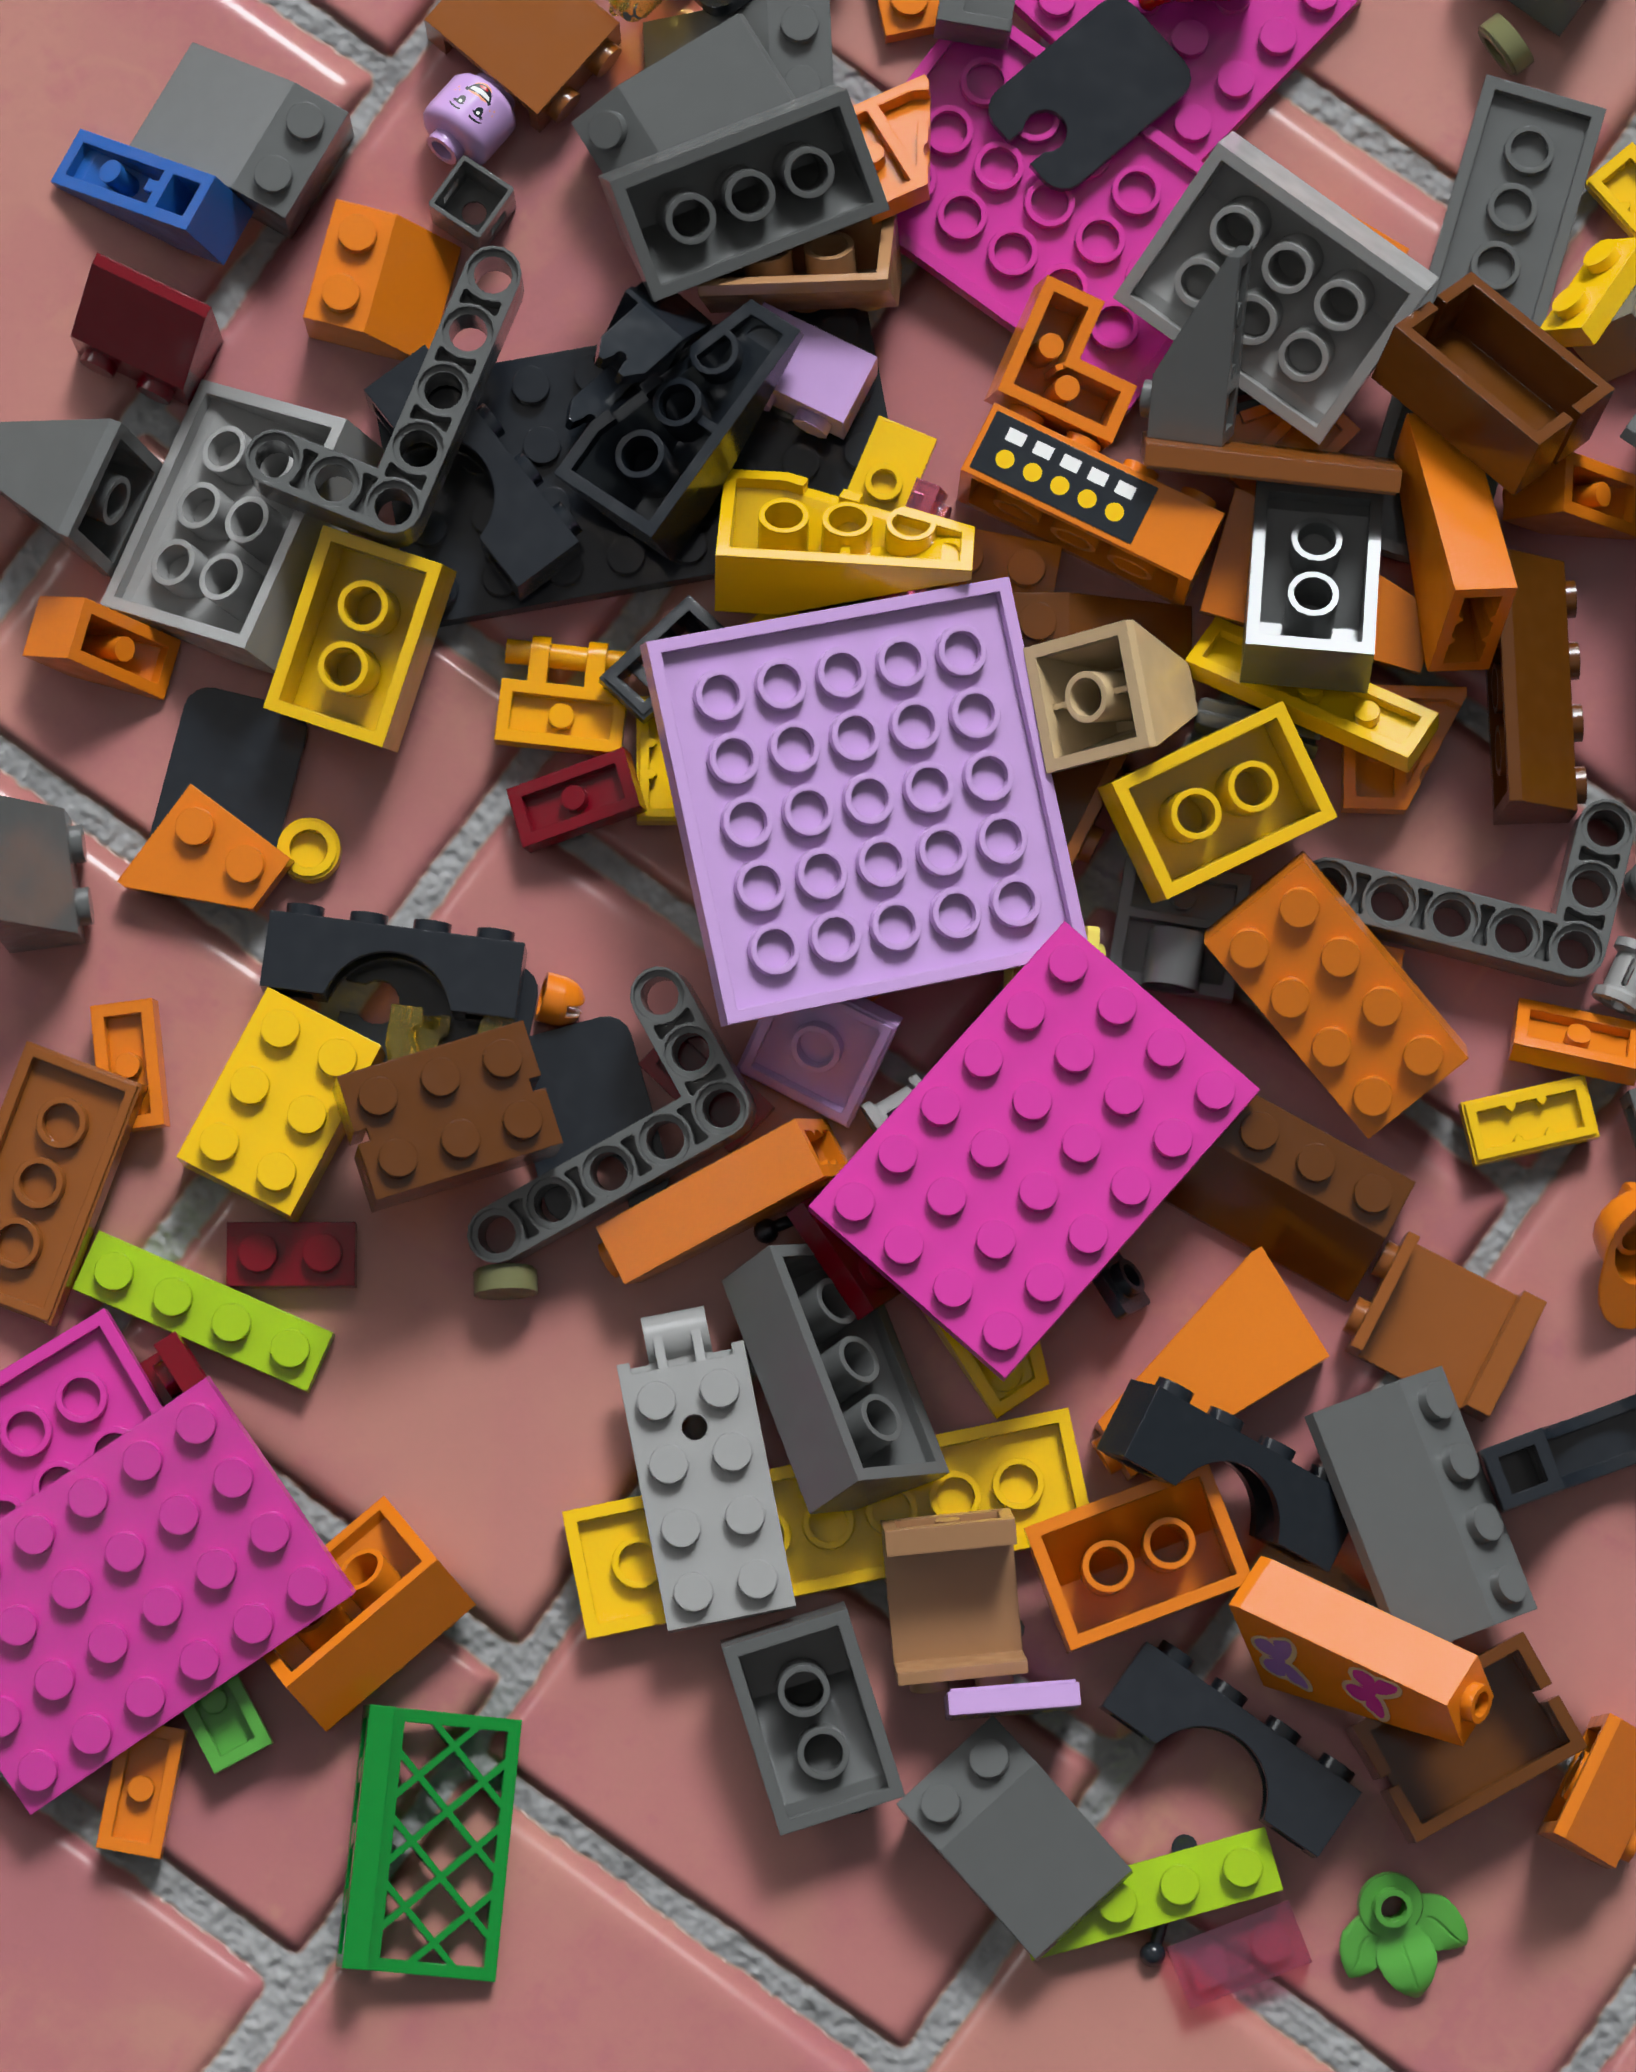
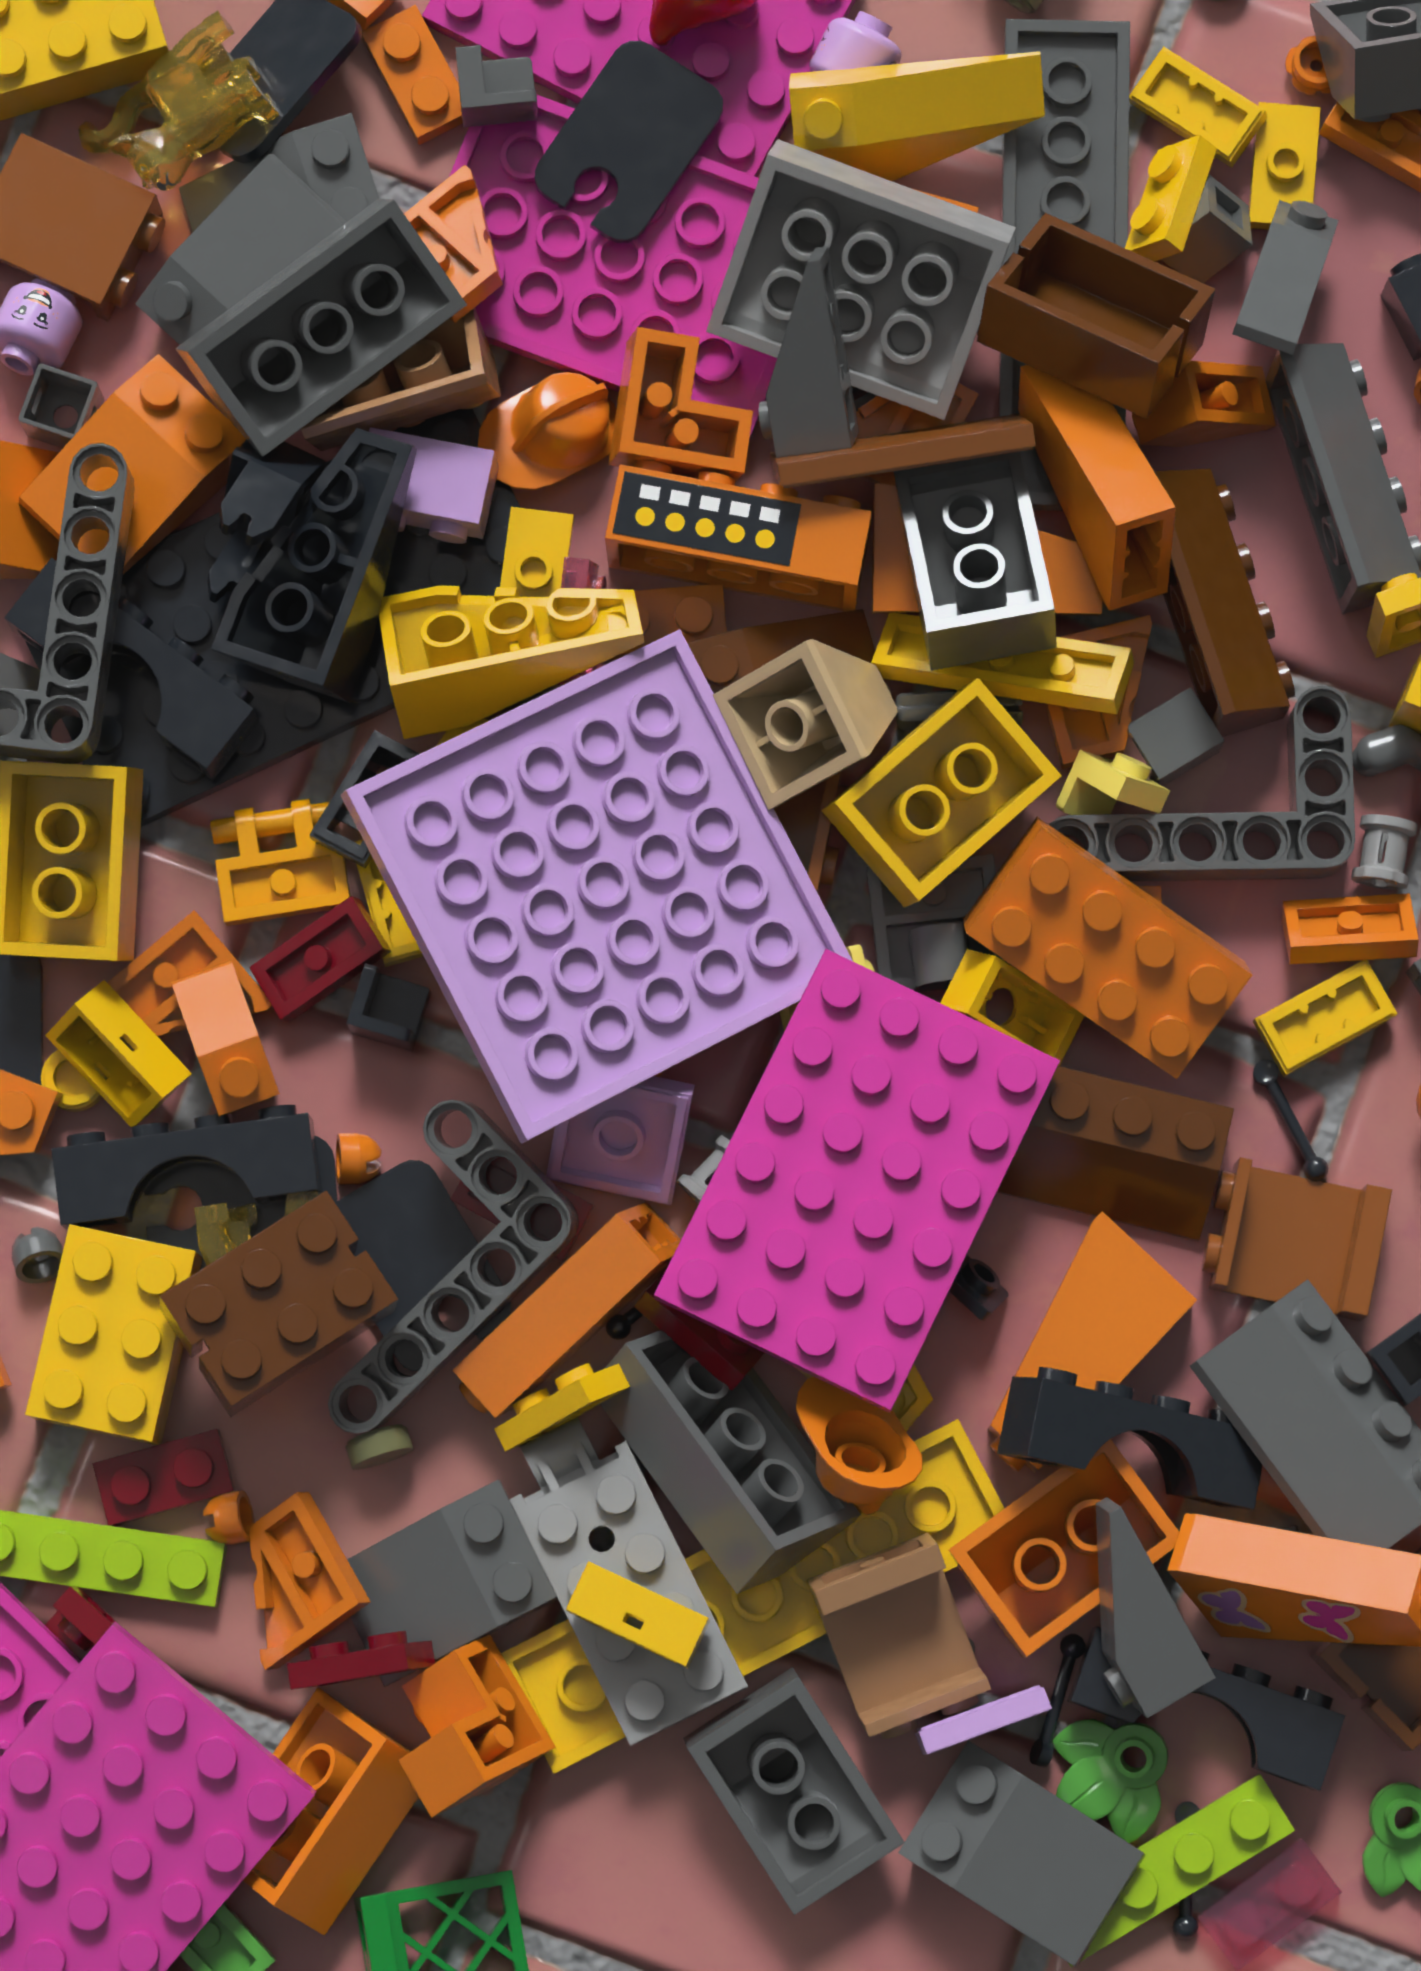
camera: 10 degrees left, 0 degrees up
none -> dark grey hinge [12,1227,63,1283]
none -> orange slope [19,354,246,574]
none -> yellow piece [45,980,192,1127]
none -> orange wing [107,910,272,1036]
none -> orange slope [171,960,280,1116]
none -> orange hinge [203,1490,254,1545]
none -> orange wing [249,1492,371,1670]
none -> dark red plate [287,1631,435,1690]
none -> black panel [346,963,431,1052]
none -> dark grey slope [347,1479,558,1687]
none -> orange brick [398,1634,556,1818]
none -> orange piece [478,372,616,490]
none -> yellow plate [494,1363,630,1452]
none -> yellow piece [566,1561,710,1669]
none -> yellow wedge [789,51,1045,181]
none -> orange piece [796,1376,922,1515]
none -> lavender head [809,11,902,72]
none -> yellow piece [940,949,1084,1066]
none -> black hinge [1030,1633,1086,1768]
none -> bright green plate [1053,1719,1169,1843]
none -> light yellow bracket [1056,750,1170,815]
none -> dark grey slope [1096,1497,1216,1718]
none -> dark grey panel [1127,687,1225,786]
none -> black hinge [1253,1059,1329,1182]

